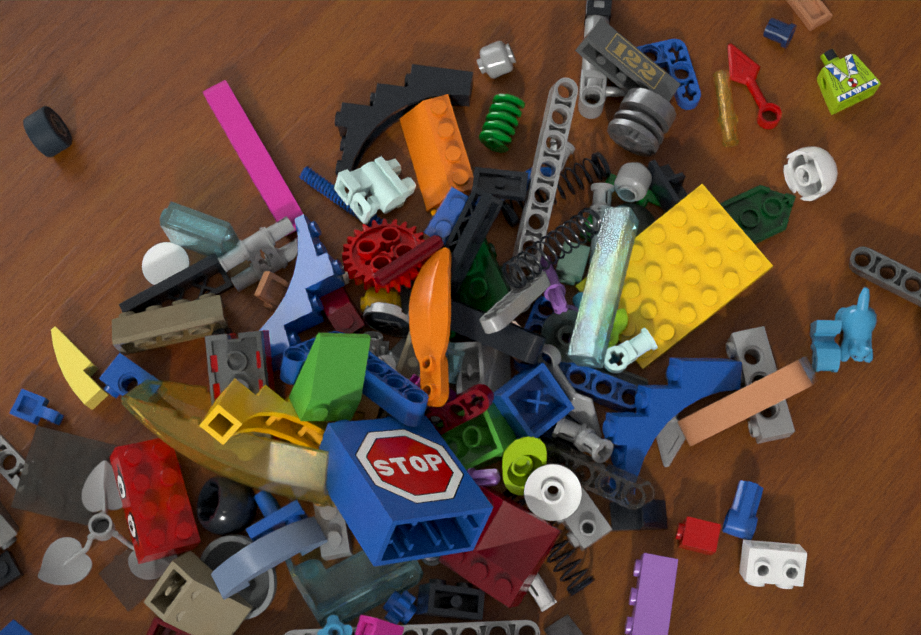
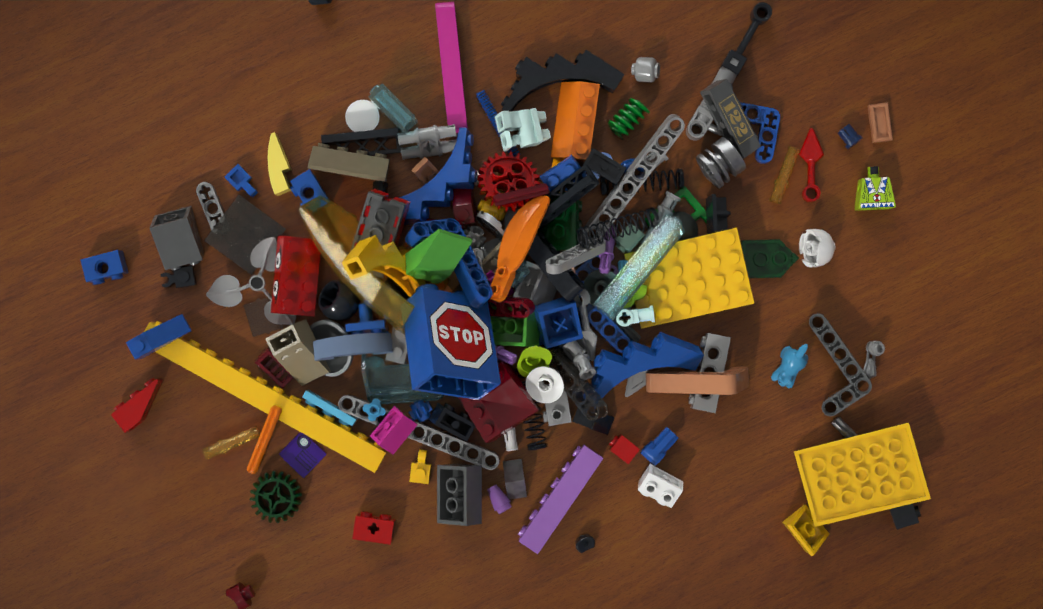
camera: 15 degrees right, 15 degrees up
light grey head [614,162,652,202] -> none
dark azure leg [810,320,842,373] -> none

